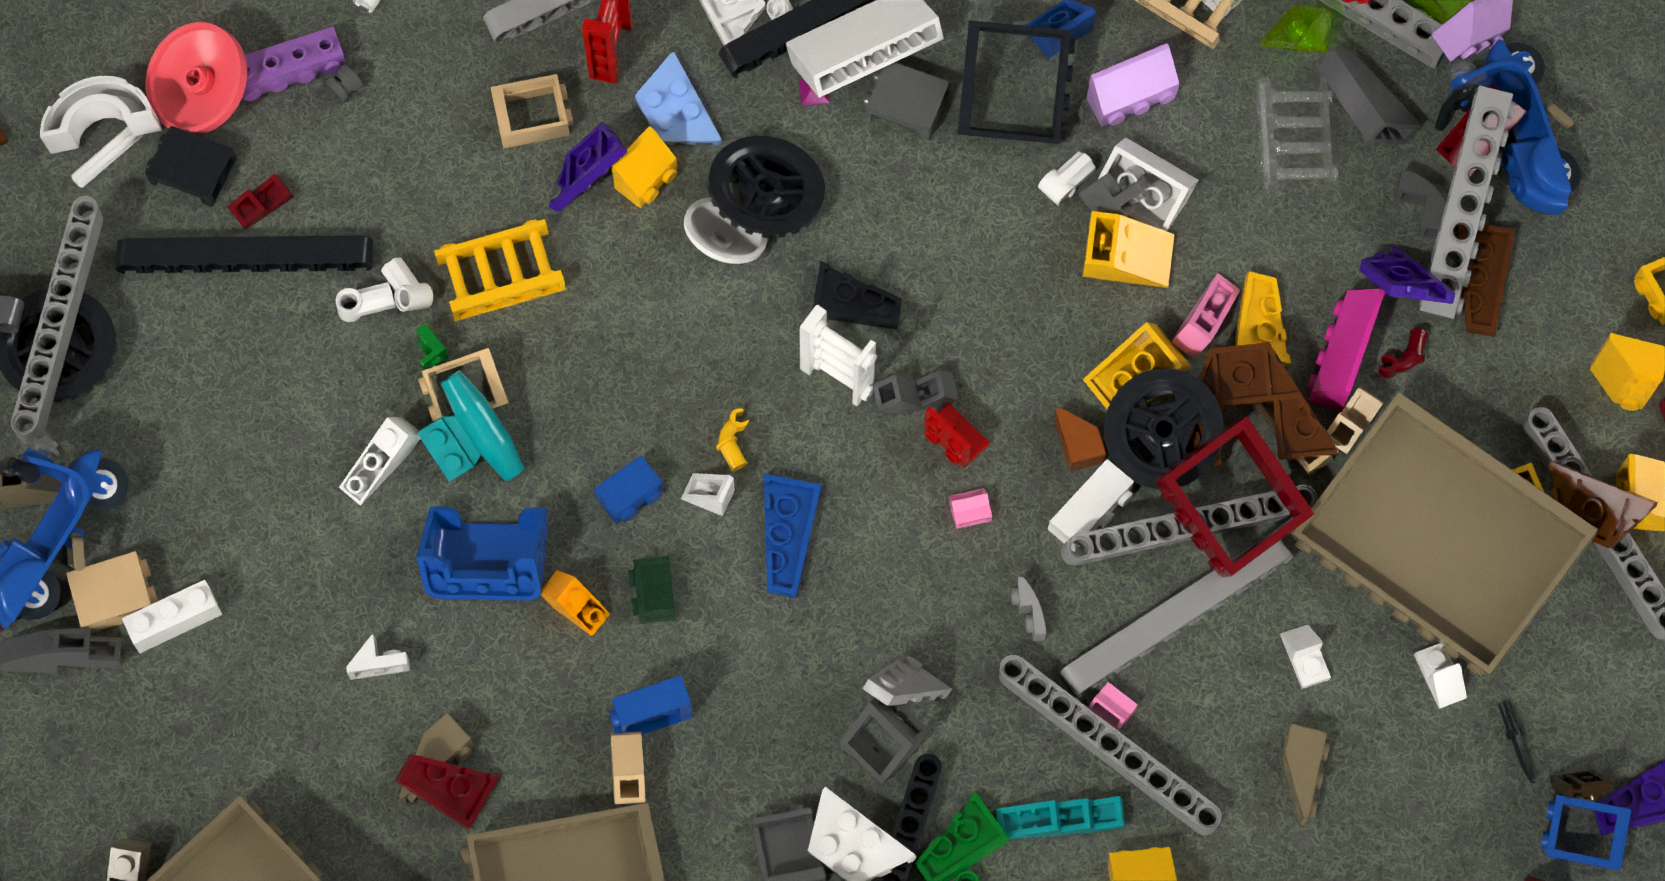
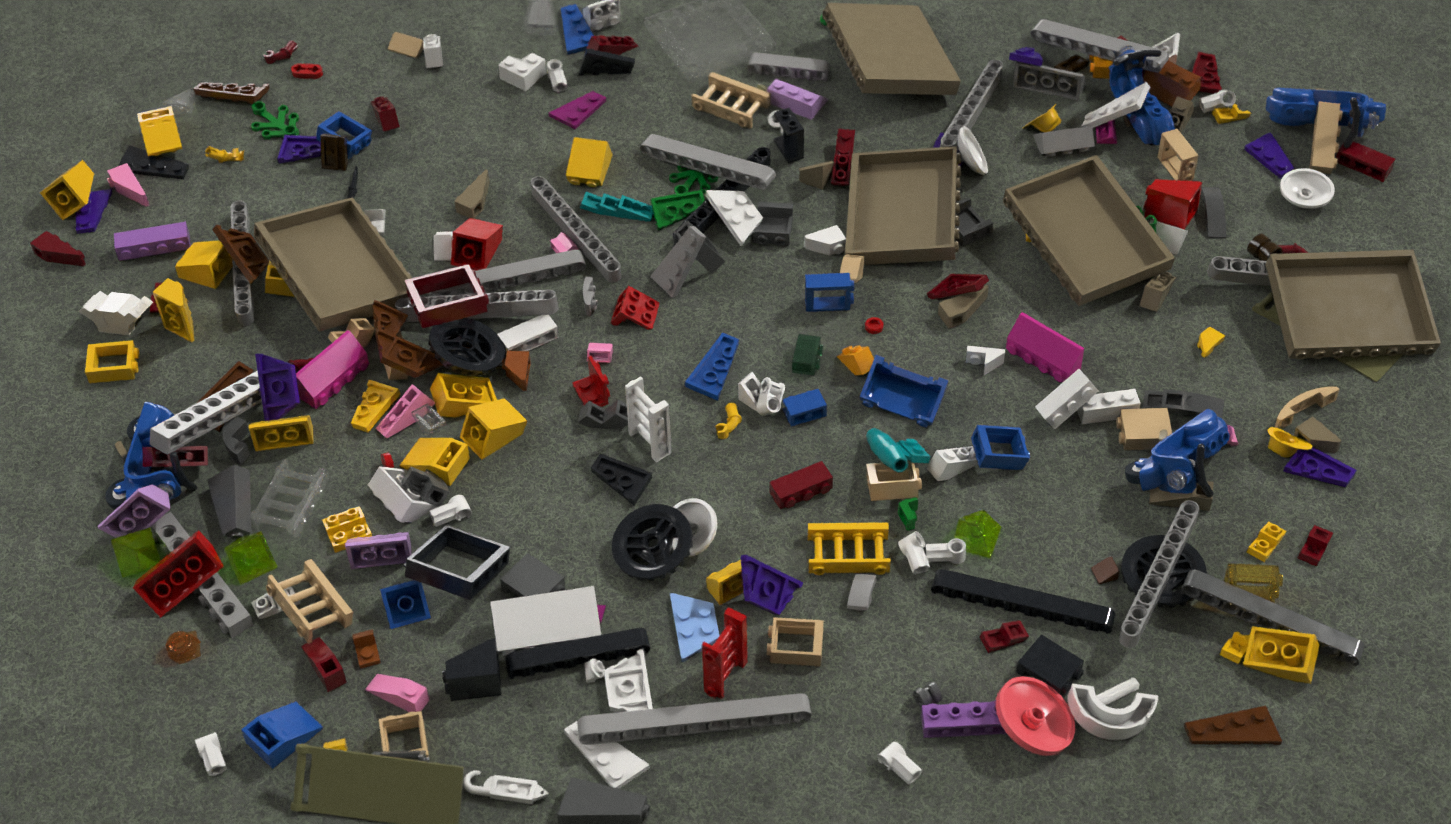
camera: 160 degrees left, 20 degrees down
none -> yellow slope [249,415,314,451]
none -> yellow slope [322,506,372,553]
none -> red tile [381,452,394,468]
none -> clear slope [411,403,447,438]
none -> red slope [451,218,503,271]
none -> yellow slope [460,398,527,460]
none -> red bracket [610,286,660,330]
none -> white piece [756,377,785,416]
none -> dark red brick [769,461,833,509]
none -> white slope [804,225,846,256]
none -> light grey slope [847,574,876,611]
none -> red tile [865,317,884,334]
none -> clear neon green slope [954,510,1002,559]
none -> blue window [971,425,1030,470]
none -> dark pink slope [1006,312,1084,382]
none -> white brick [1035,369,1099,429]
none -> reddish brown slope [1091,556,1119,584]
none -> yellow slope [1197,327,1225,358]

